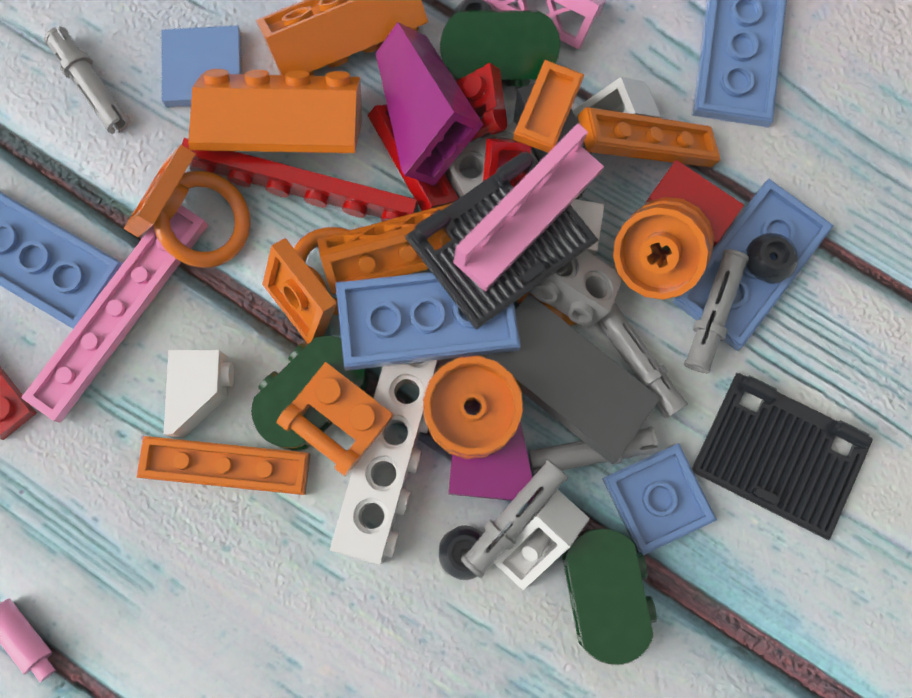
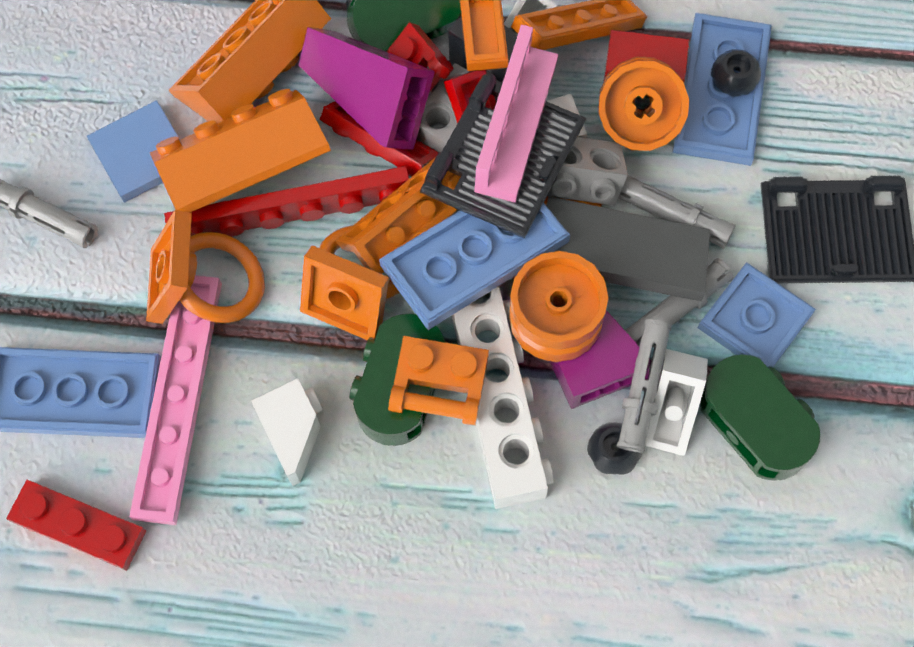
camera: 25 degrees left, 10 degrees down
orange tile [136,436,311,495] -> none
light grey pin [684,249,749,374] -> none

